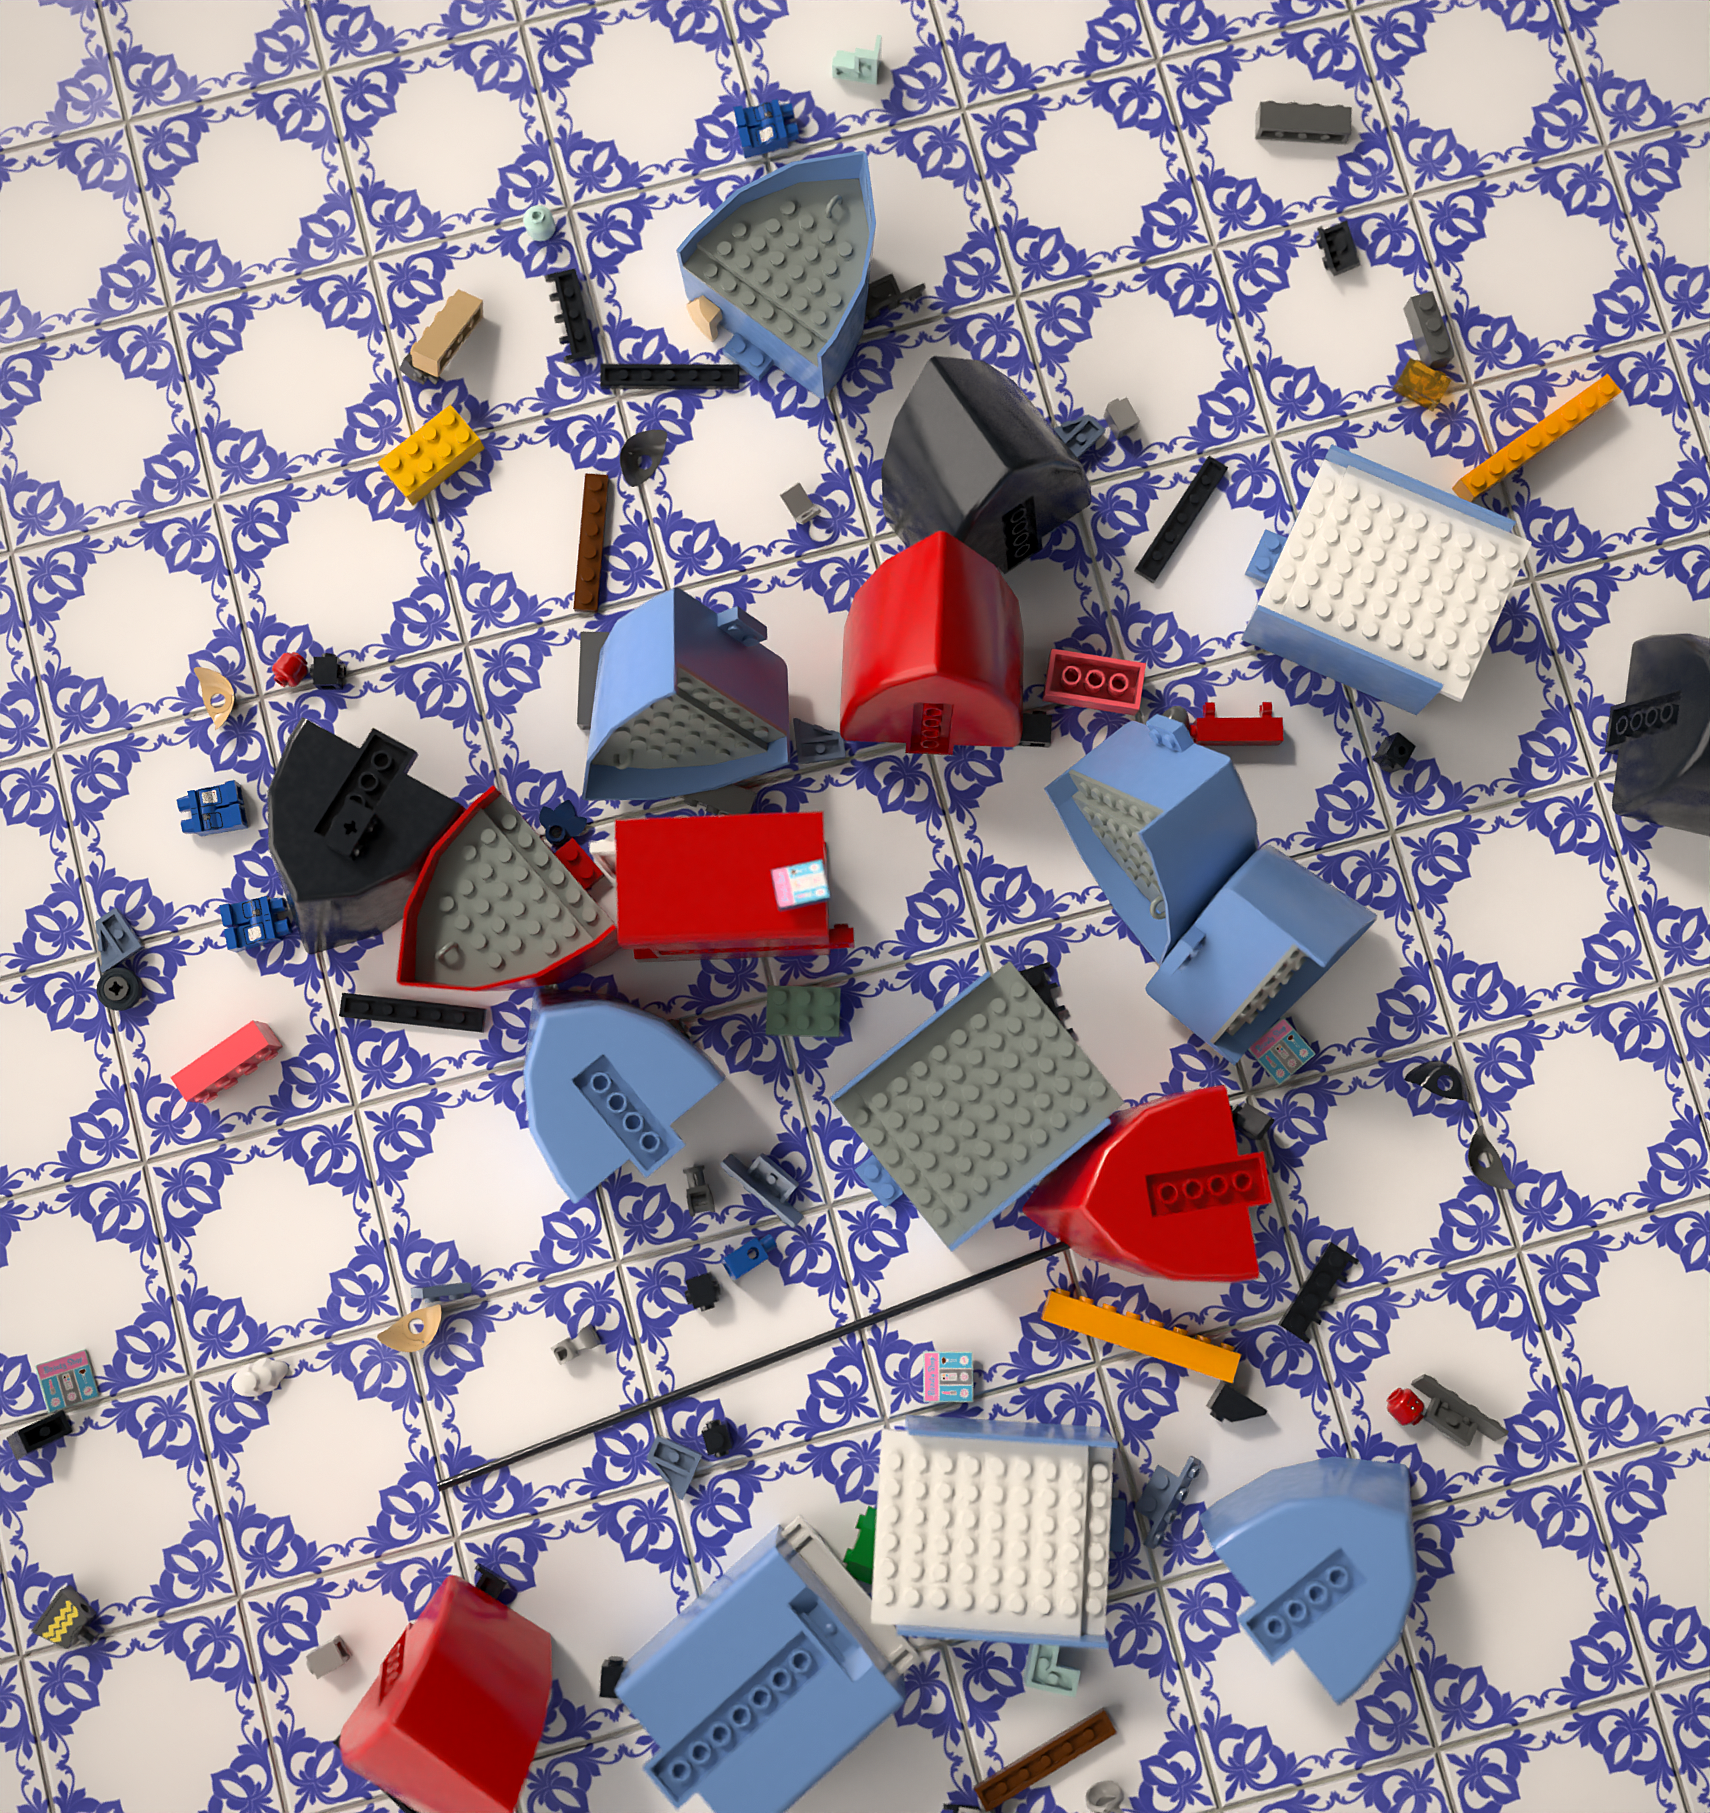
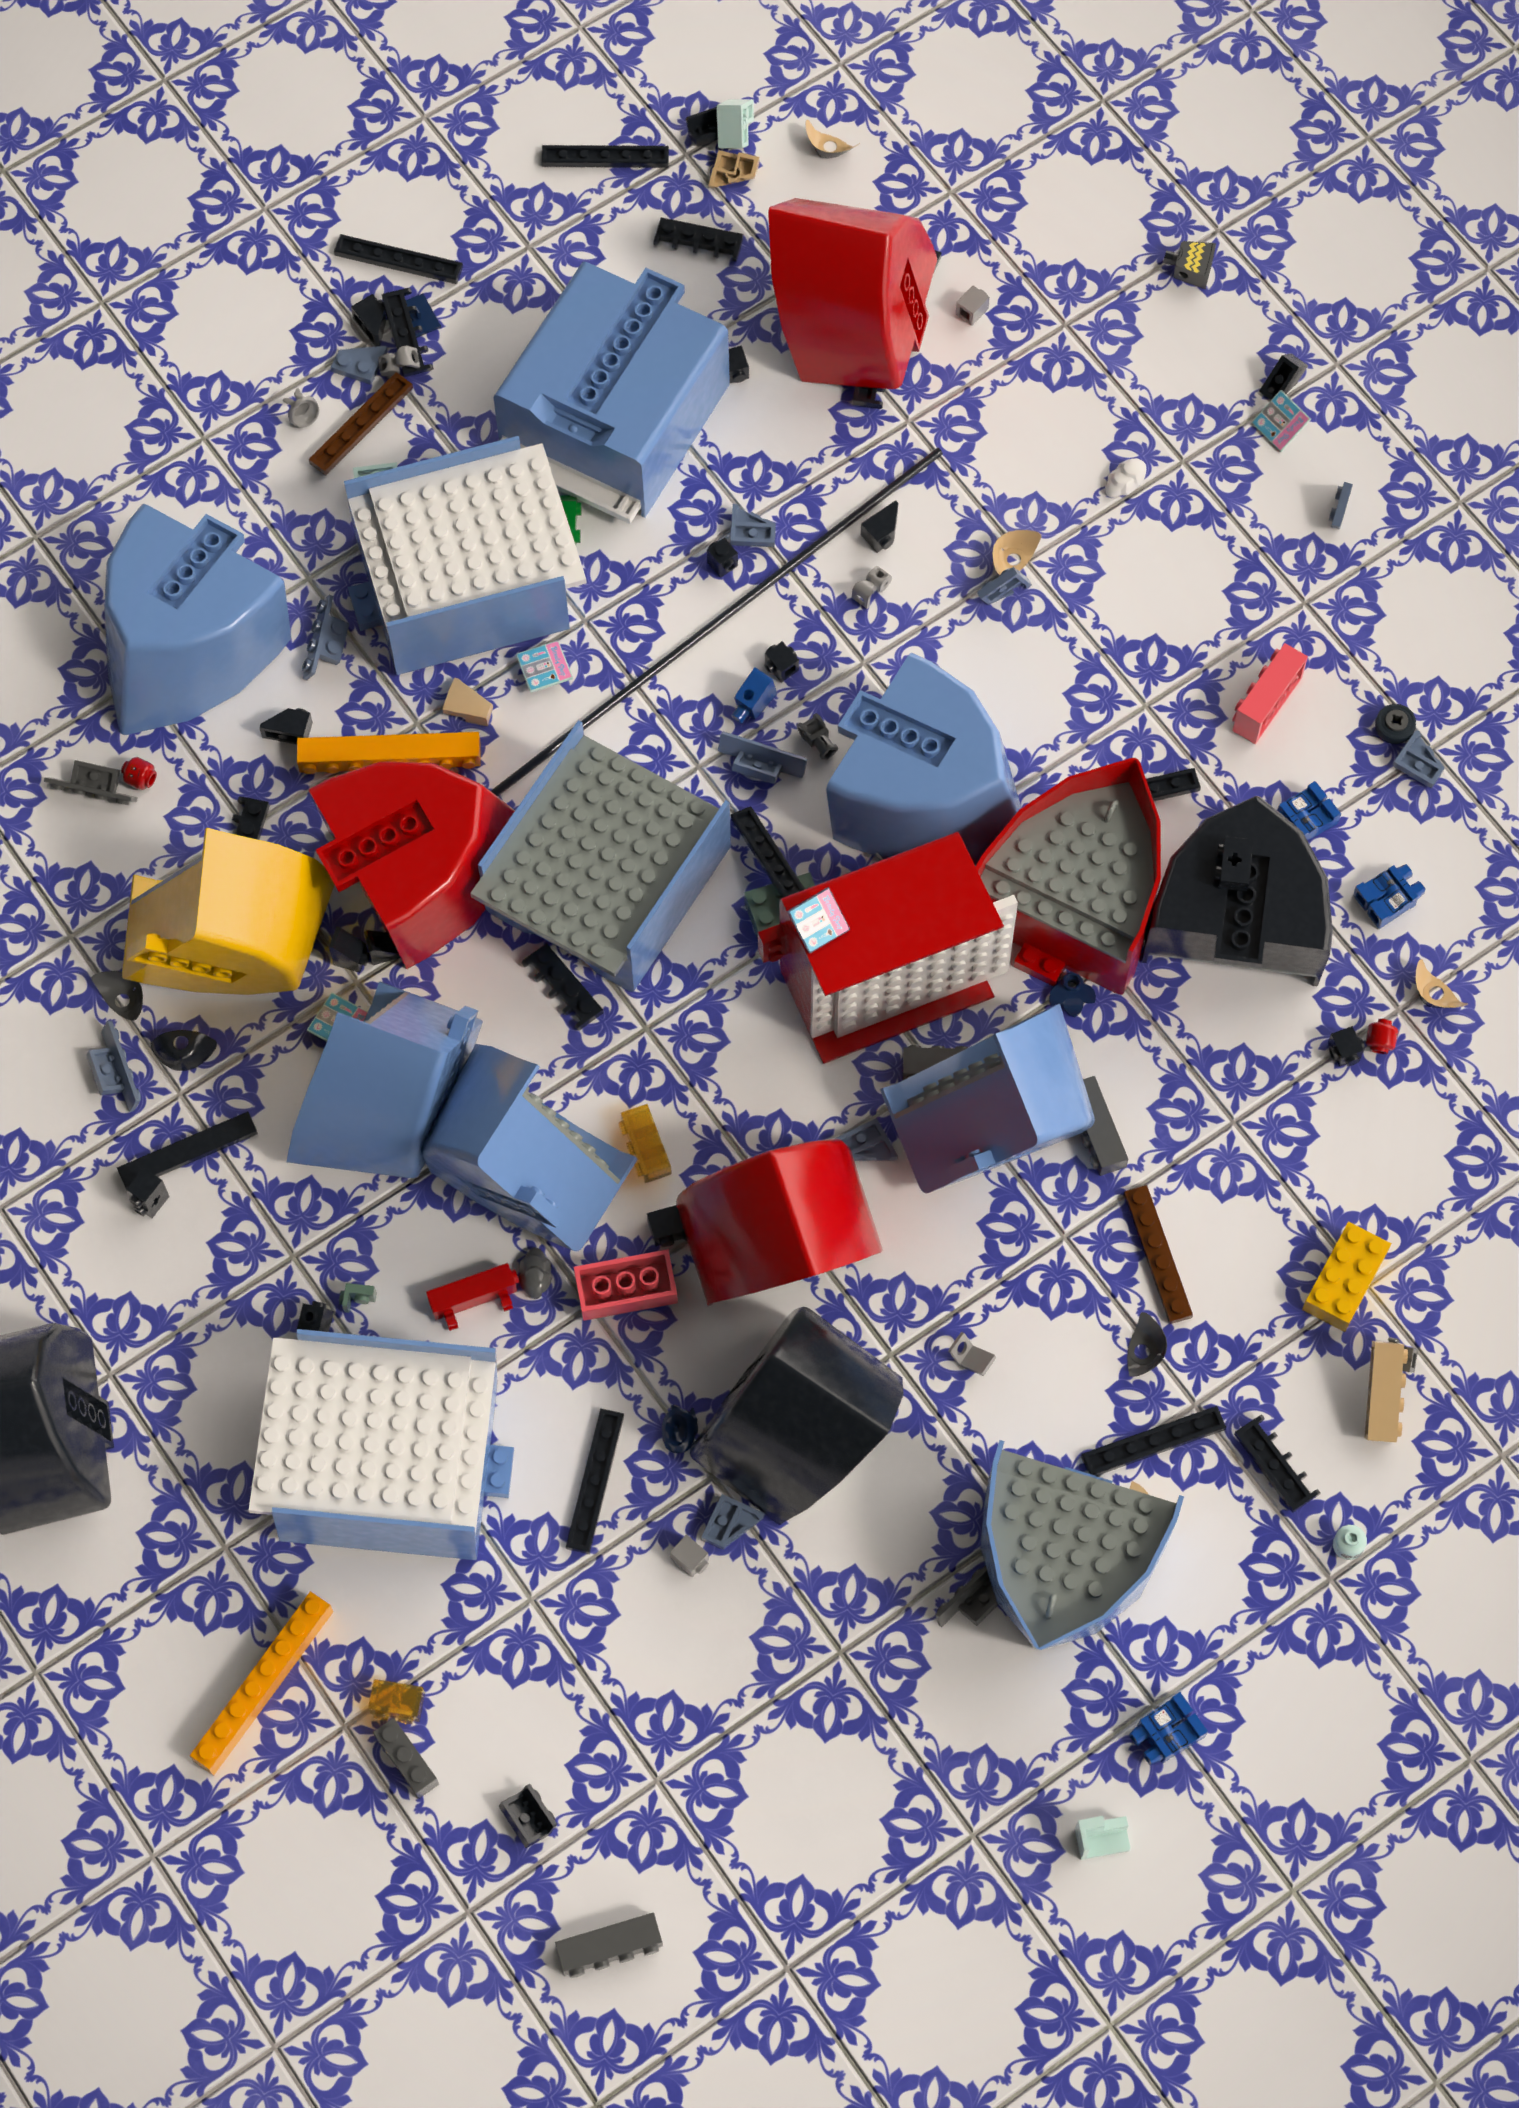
camera: 160 degrees right, 15 degrees down
none -> sand blue bracket [86,1021,141,1112]
none -> black tile [117,1111,258,1189]
none -> yellow piece [122,828,334,995]
none -> black brick [126,1167,170,1218]
none -> sand green bracket [339,1283,377,1313]
none -> tan slope [443,678,493,727]
none -> clear yellow brick [618,1104,672,1183]
none -> dark blue hat [662,1405,698,1453]
none -> black tile [730,806,805,898]
none -> black slope [861,500,899,553]
none -> sand blue wing [1329,482,1353,529]

